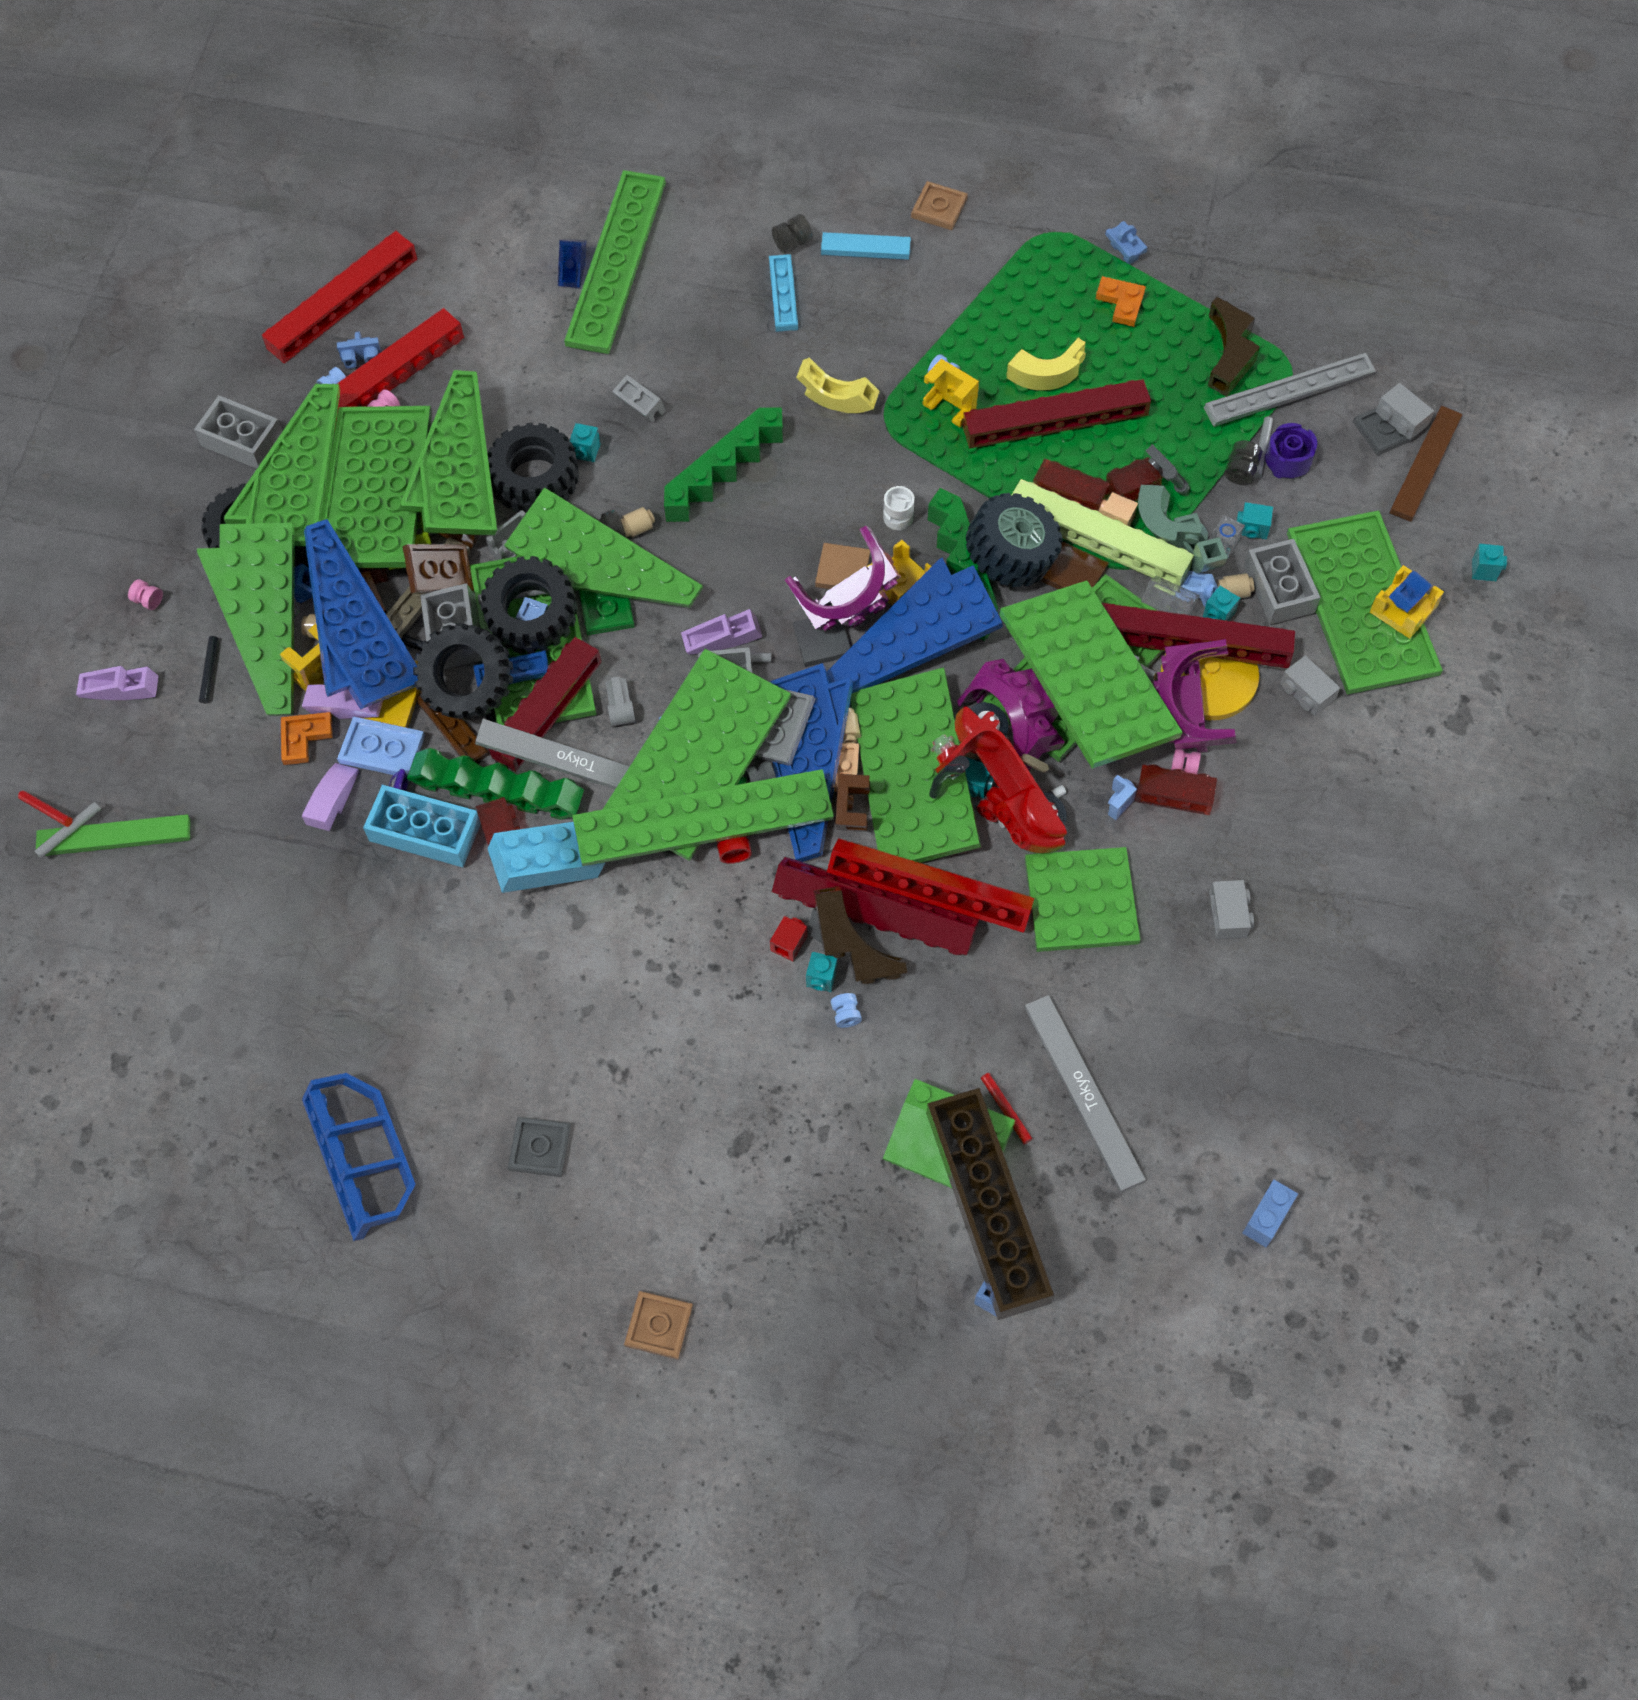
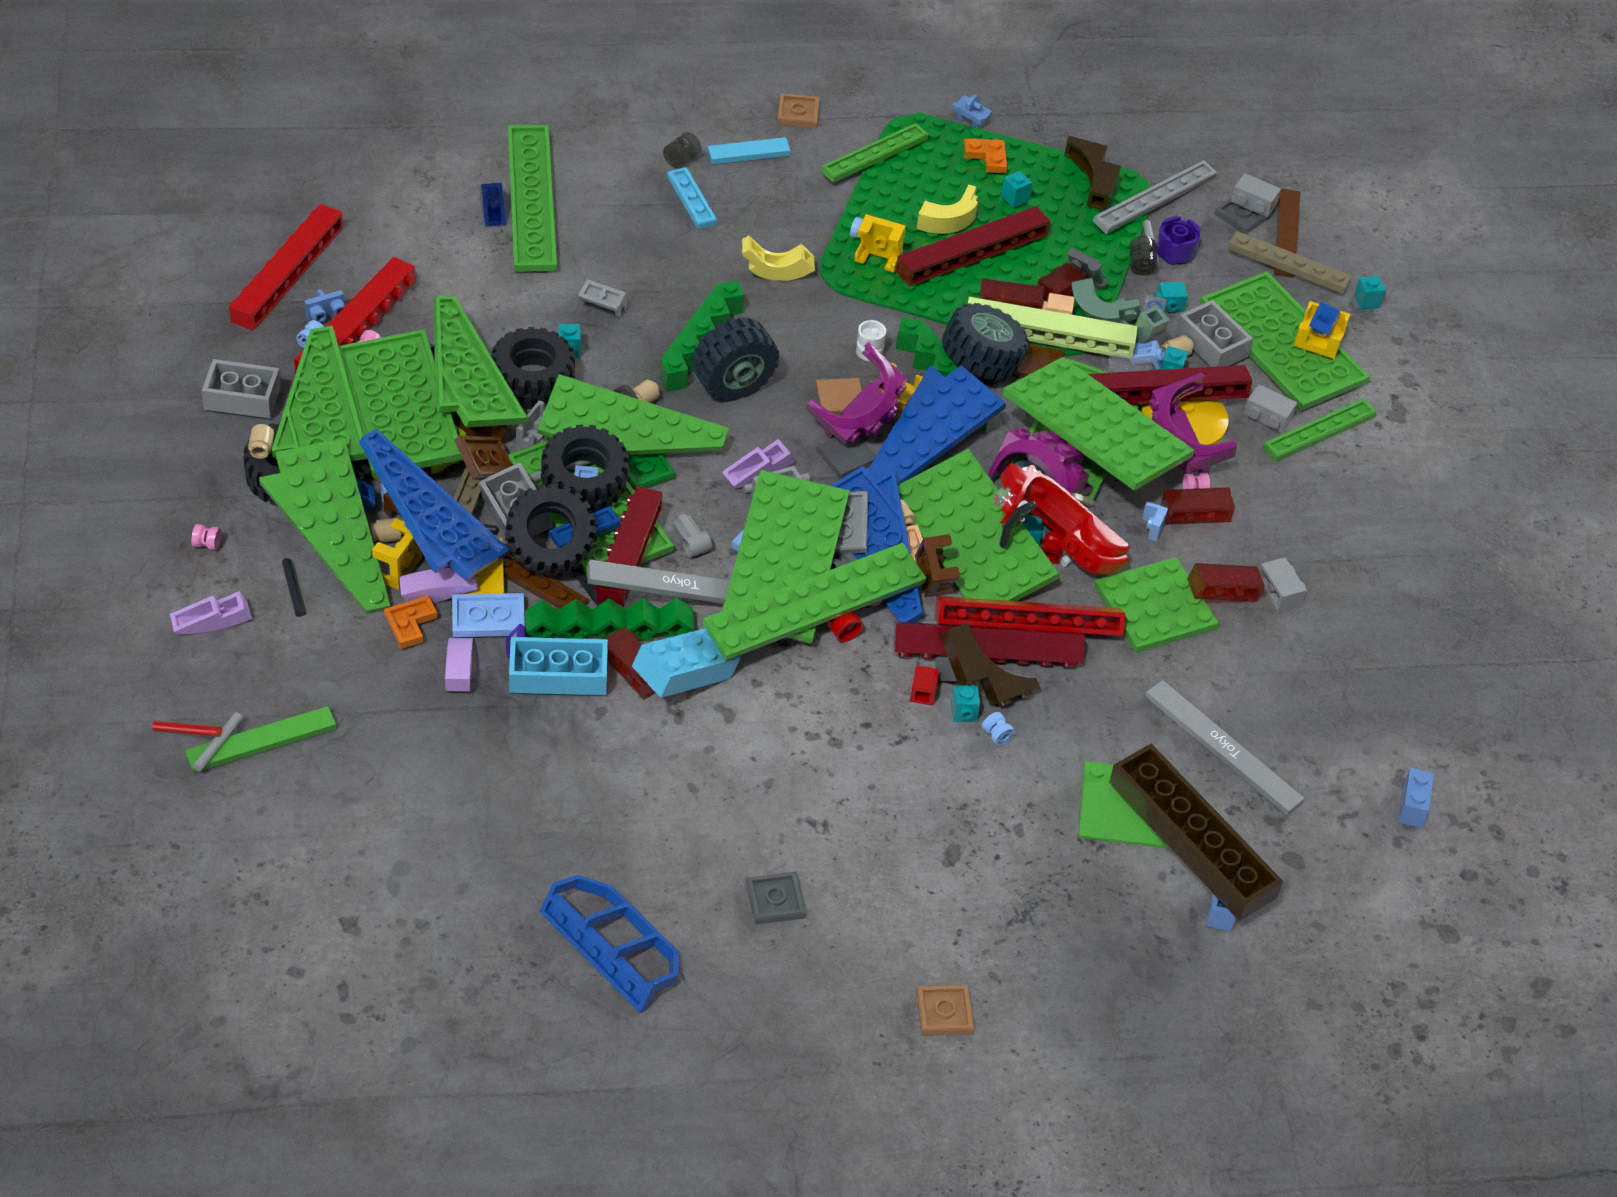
camera: 25 degrees left, 15 degrees down
none -> tan brick [248,424,274,459]
none -> black wheel [692,317,779,401]
none -> bright green tile [821,123,929,183]
none -> teal brick [1001,171,1032,208]
none -> clear red brick [1187,563,1265,602]
none -> dark tan plate [1228,231,1352,294]
none -> bright green tile [1262,398,1377,462]

